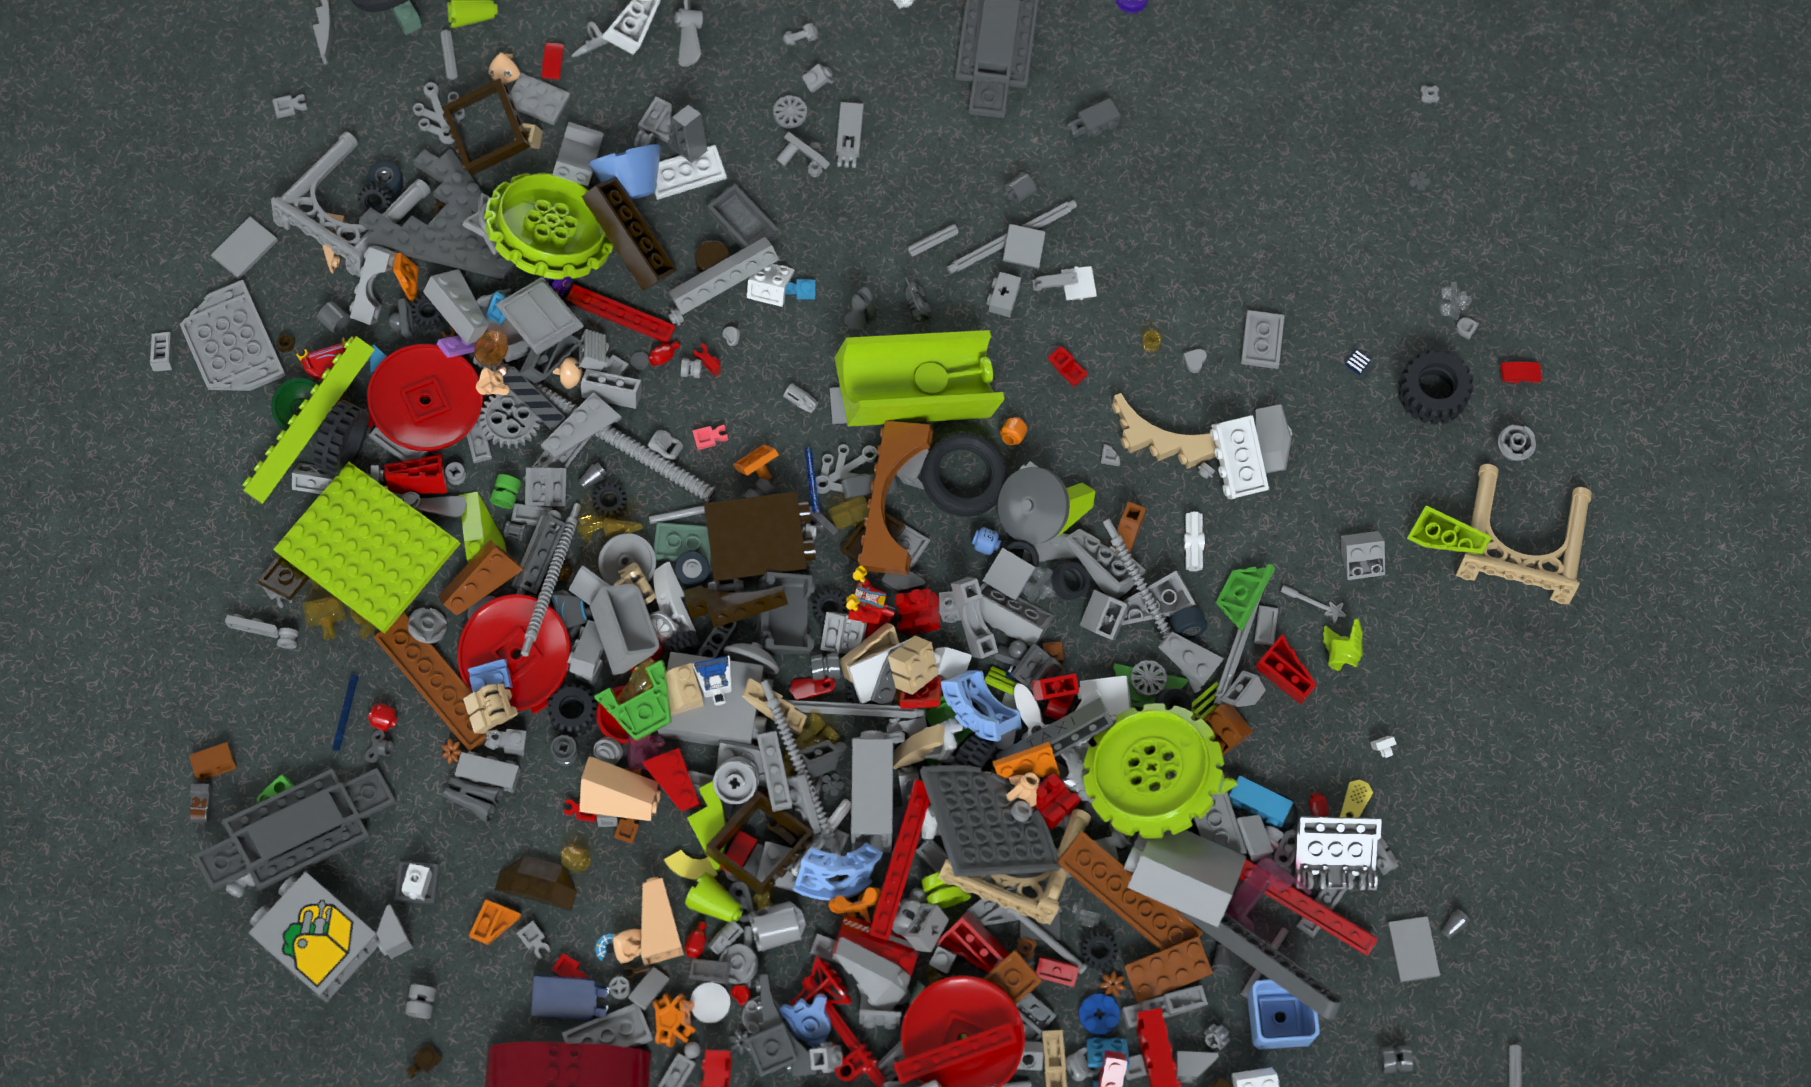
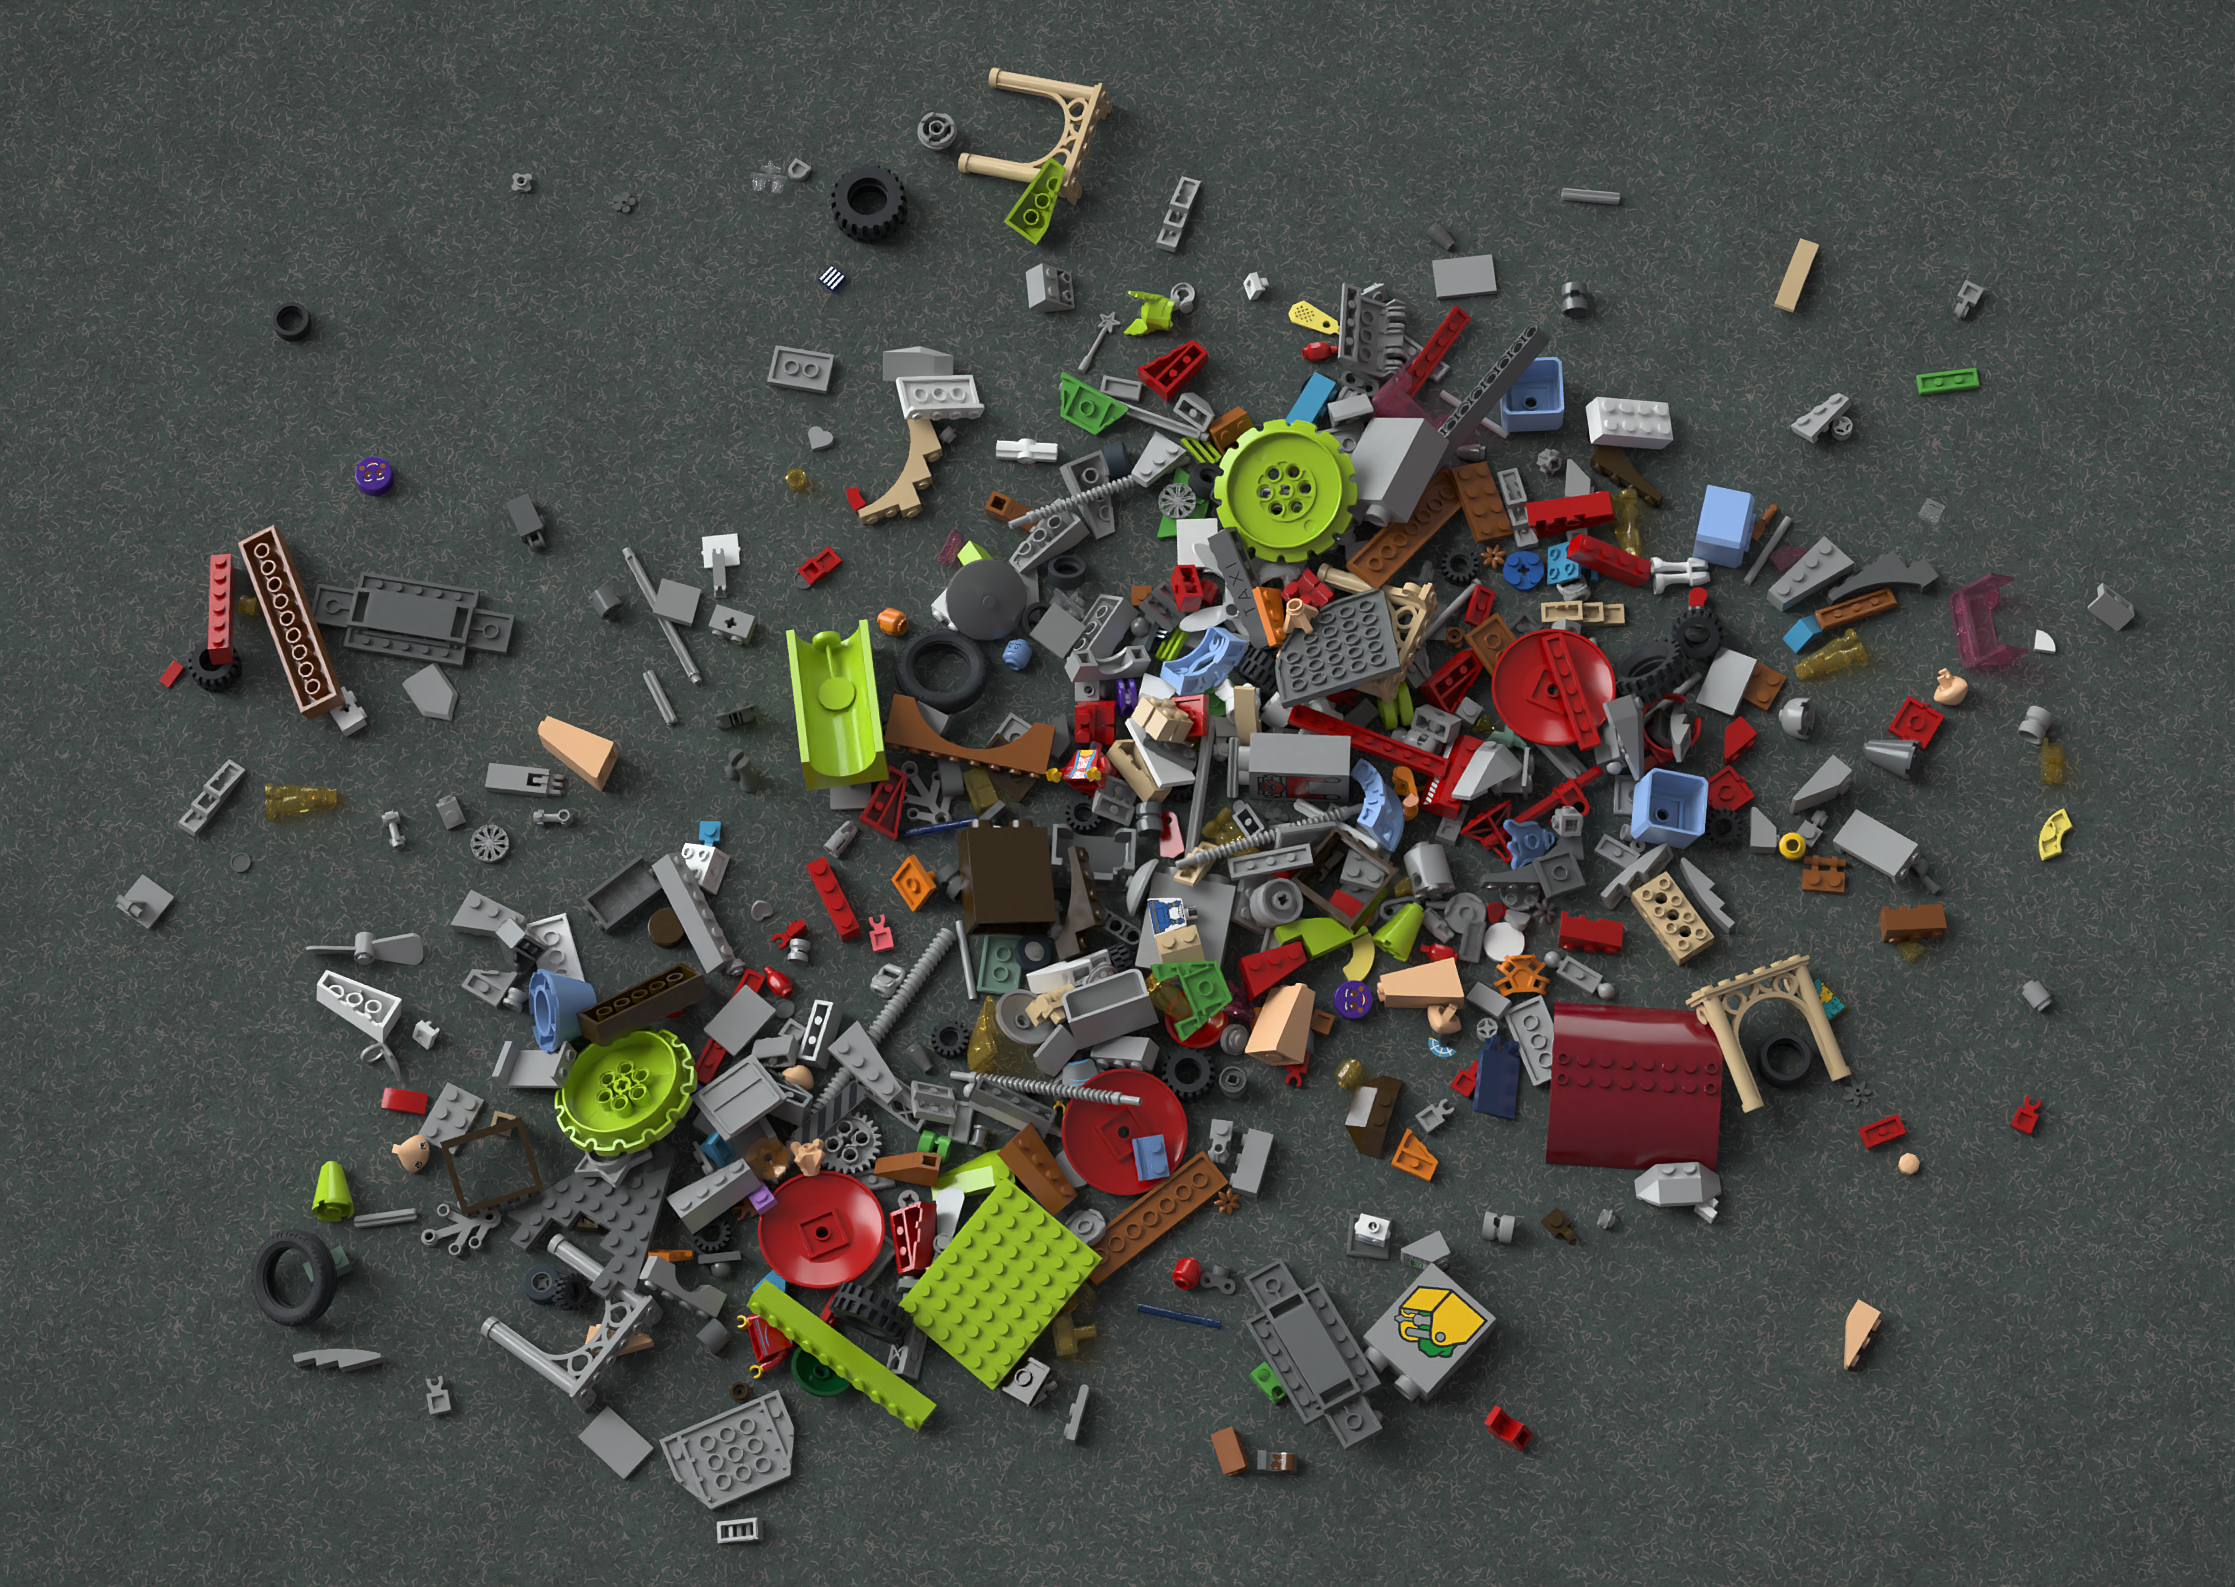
camera: 80 degrees left, 0 degrees up
light grey wheel [277,628,299,649] -> none
dark grey piece [442,777,504,824] -> none
tan hips [463,684,518,734] -> none
dark brown hand [624,966,651,980] -> none
light grey piece [776,132,830,169] -> none
light grey tile [1011,801,1032,822] -> none
light grey slope [1080,590,1130,640] -> none
light grey tile [1101,444,1120,466] -> none
red slope [1500,362,1542,383] -> none
none -> light grey tile [402,663,458,722]
none -> white tile [412,1020,440,1050]
none -> light grey wedge [450,890,528,938]
none -> light nougat slope [538,716,618,791]
none -> light grey tile [704,984,777,1058]
none -> red brick [806,856,861,943]
none -> red piece [845,486,867,514]
none -> red wedge [858,765,907,841]
none -> dark orange slope [873,1151,941,1187]
none -> clear pink tile [937,529,961,564]
none -> dark purple head [1115,679,1137,717]
none -> light grey slope [1156,176,1201,253]
none -> light grey piece [1170,283,1195,313]
none -> dark purple head [1333,980,1373,1019]
none -> red brick [1484,1406,1533,1452]
none -> light grey tile [1504,909,1531,931]

